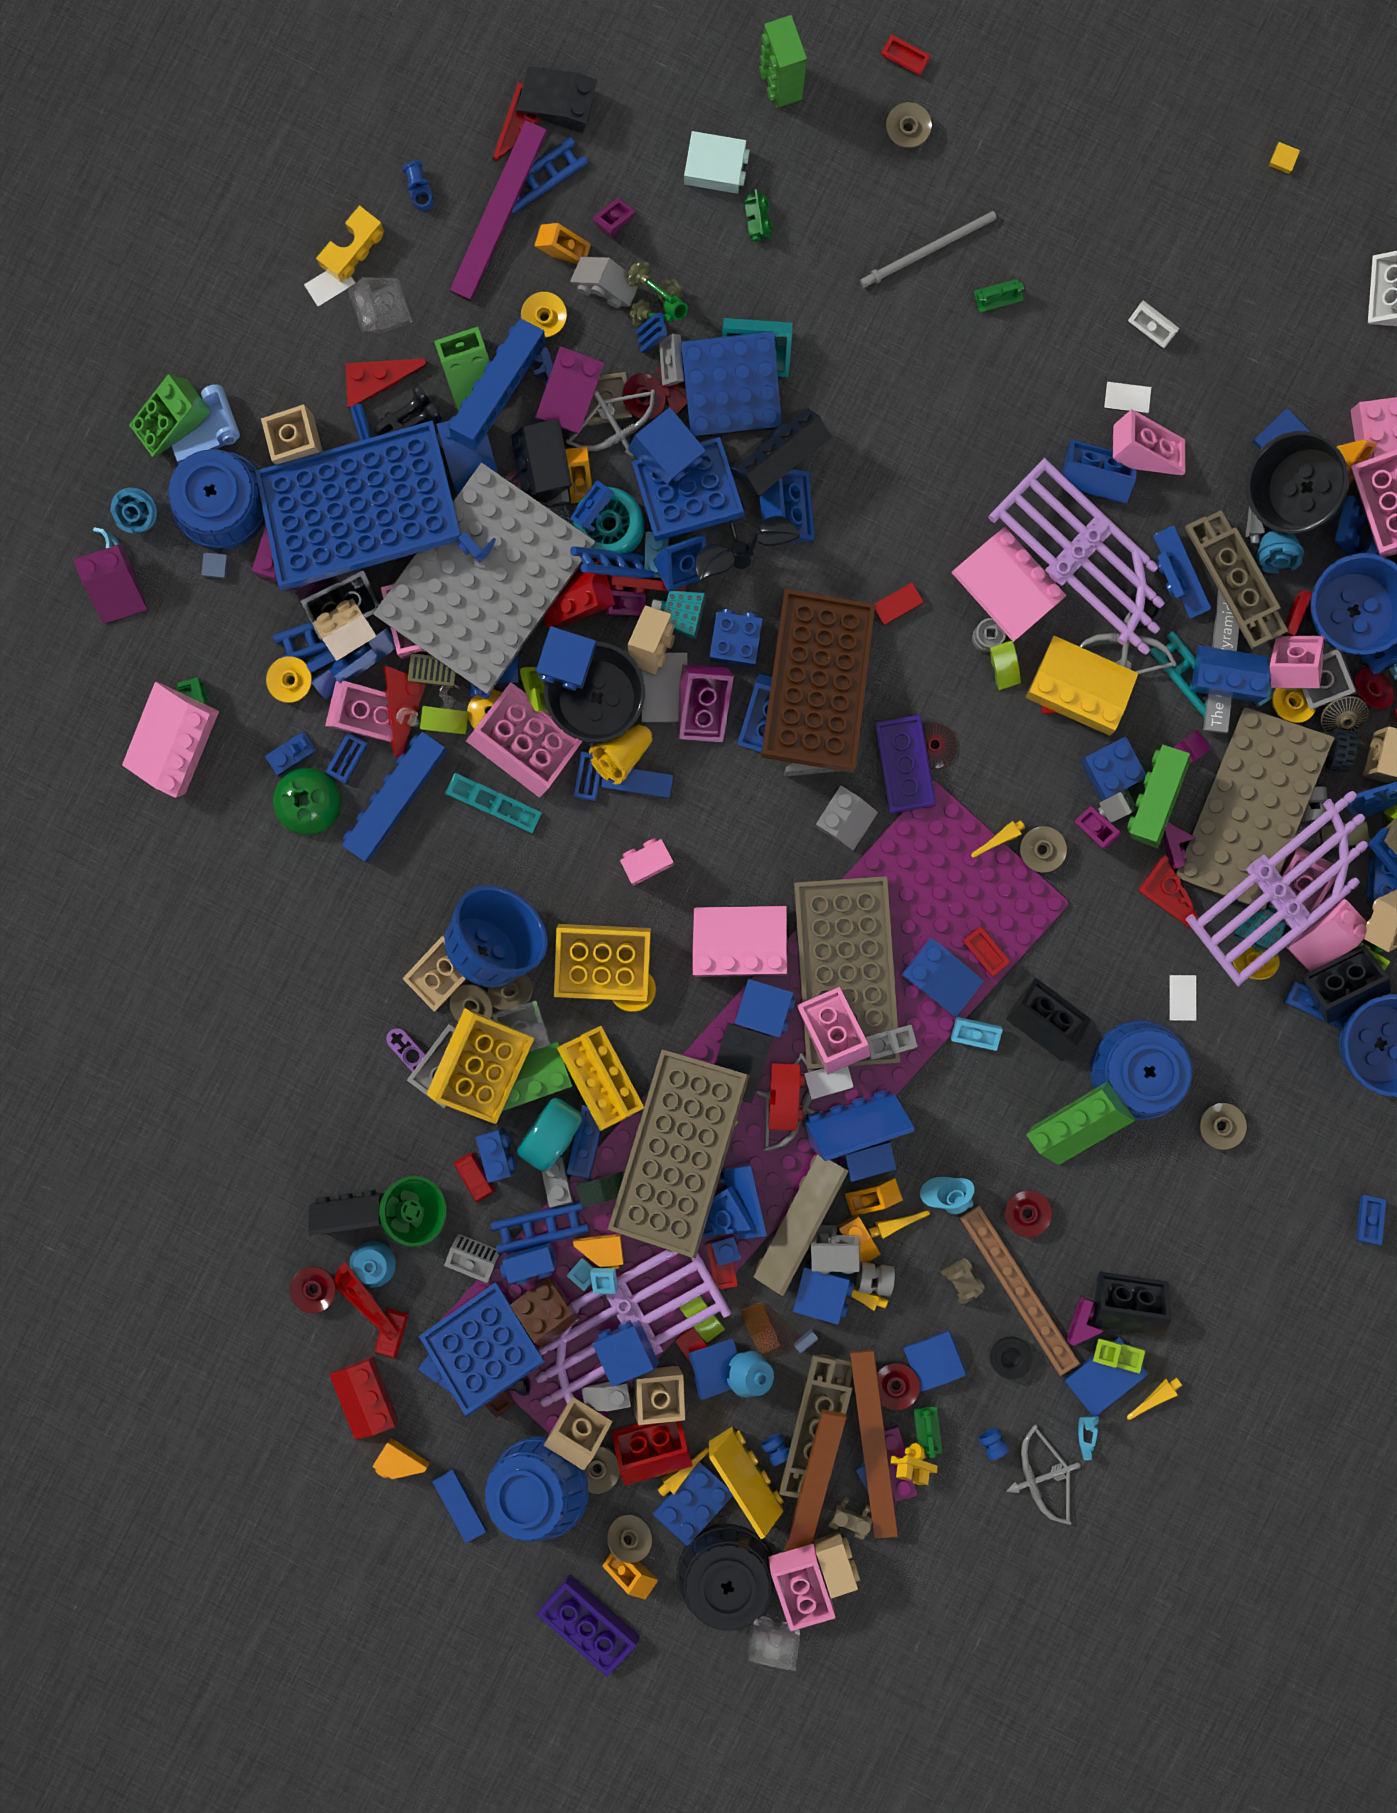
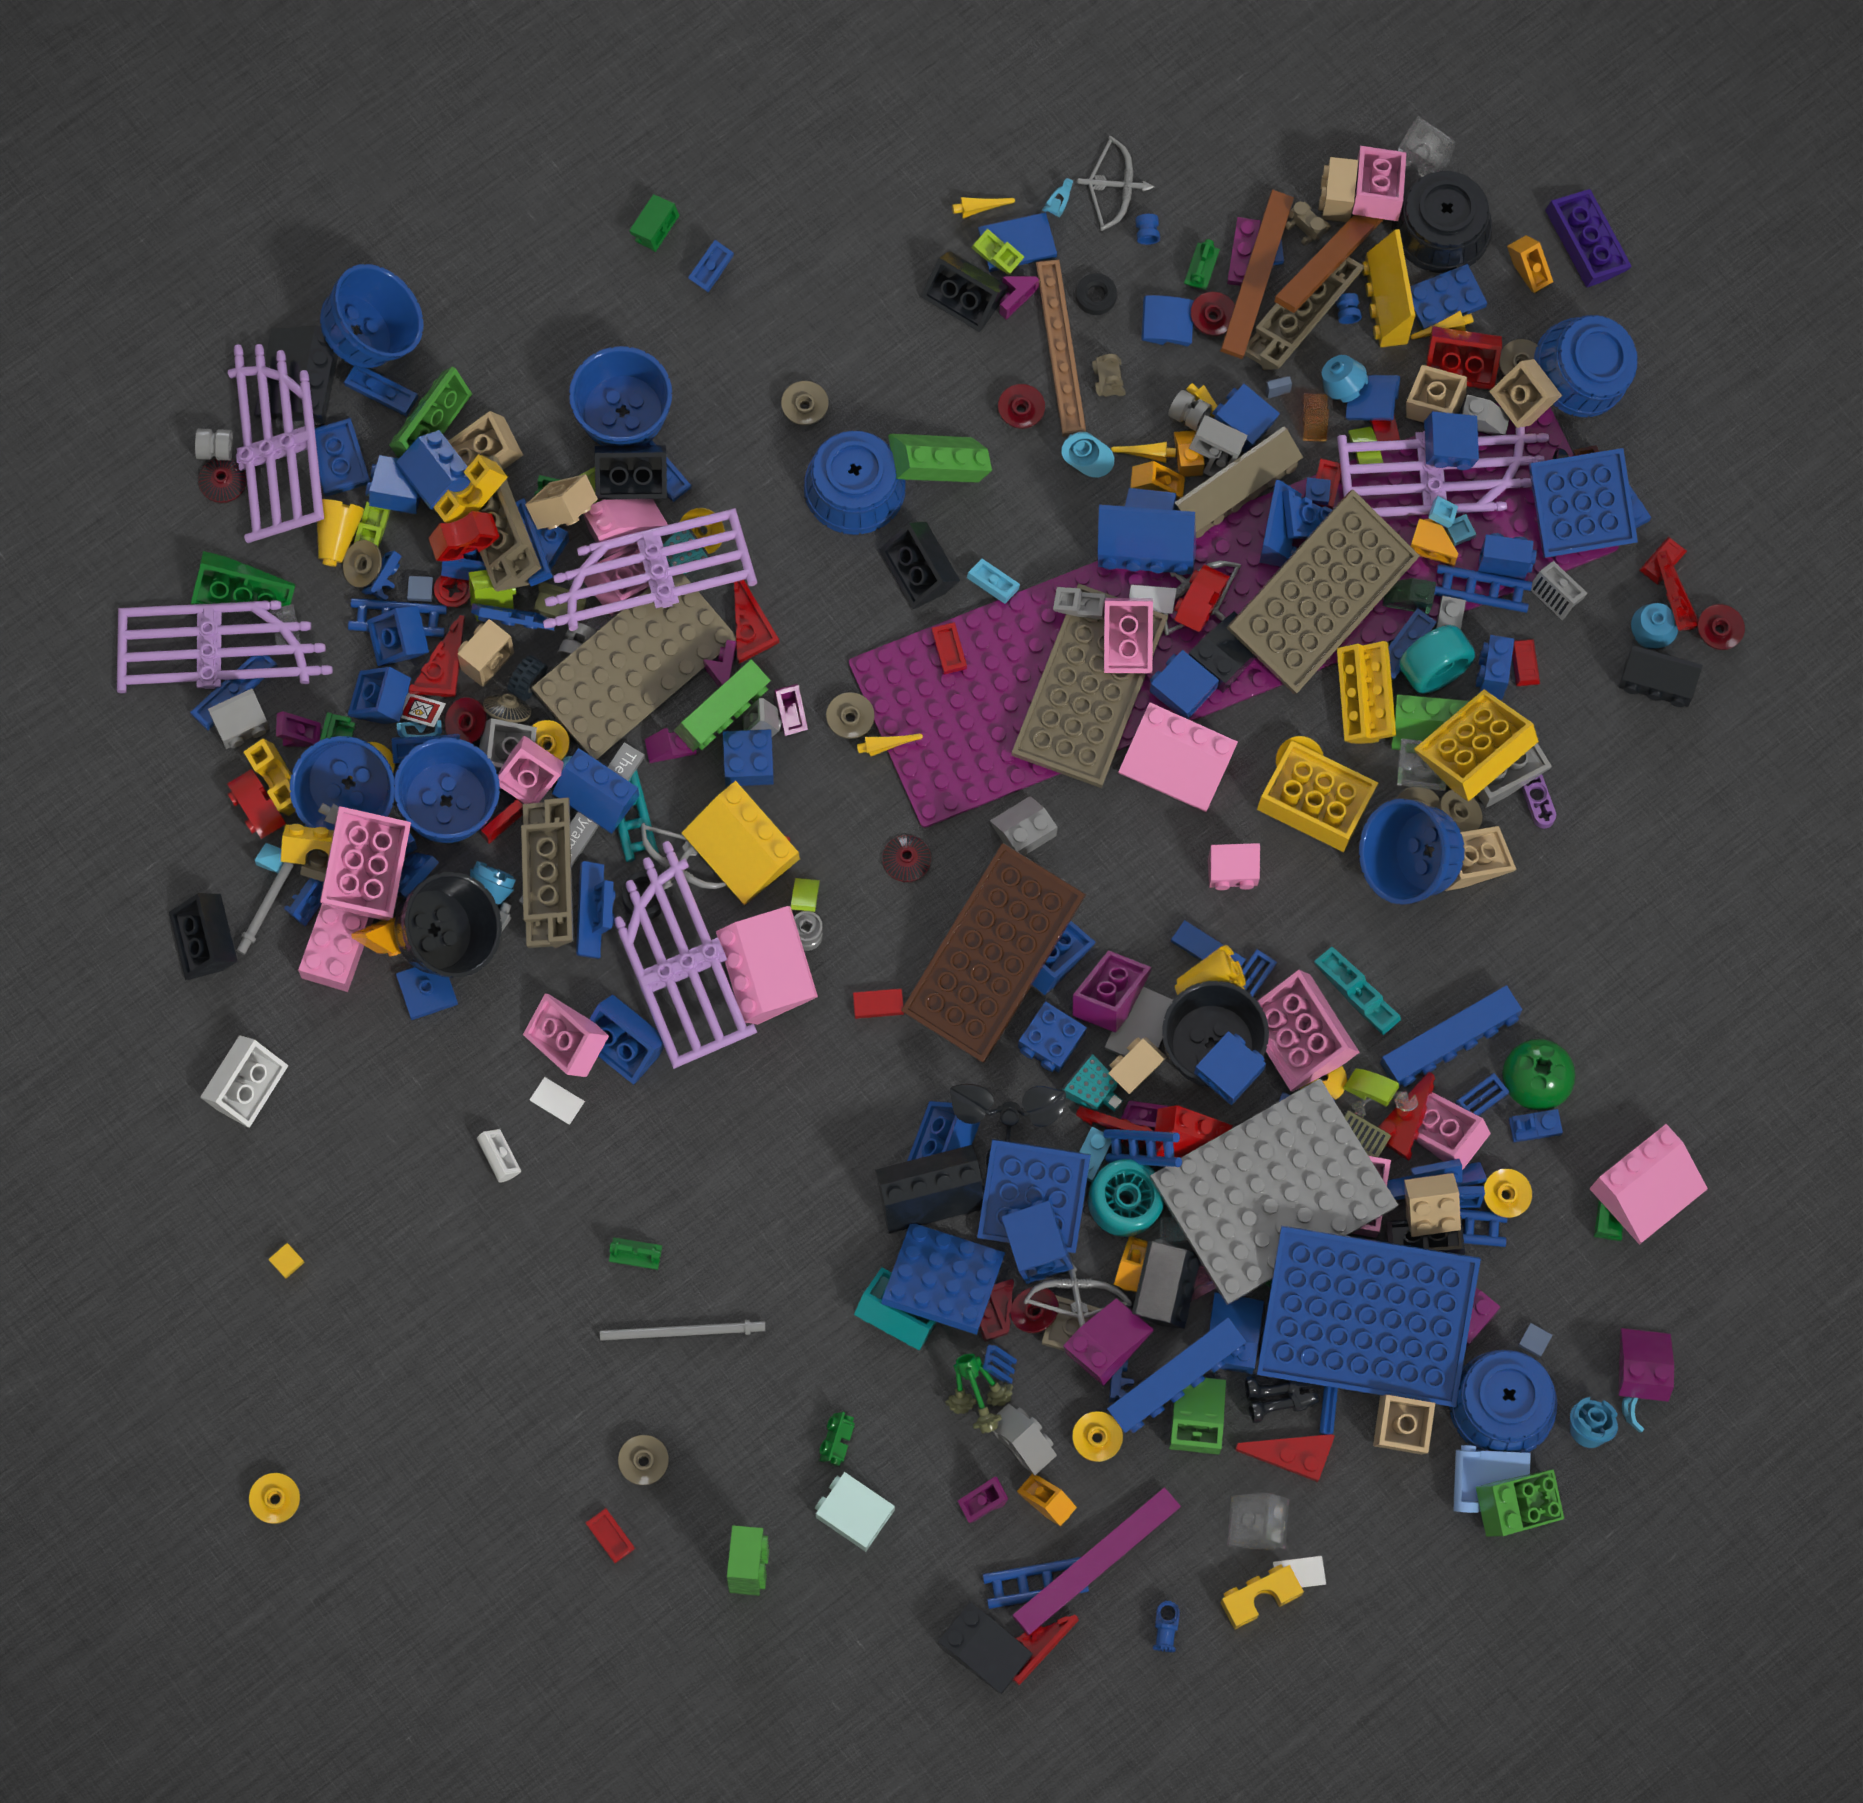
camera: 160 degrees left, 15 degrees down
red slope [329,1356,399,1439] -> none
light orange slope [372,1438,430,1479] -> none
green piece [379,1176,447,1247] -> none
blue tile [432,1468,487,1543] -> none
blue plate [457,532,496,563] -> none
reddish brown brick [510,1277,581,1348] -> none
lime slope [520,667,547,712] -> none
blue plate [570,480,614,531] -> none
dark tan dish [607,1515,652,1563] -> none
blue slope [653,535,706,591] -> none
light grey plate [659,334,684,386] -> none
dark purple tile [875,714,936,814] -> none
yellow hips [891,1443,938,1485] -> none
blue slope [900,938,984,1018] -> none
white sticker [1170,975,1196,1021] -> none

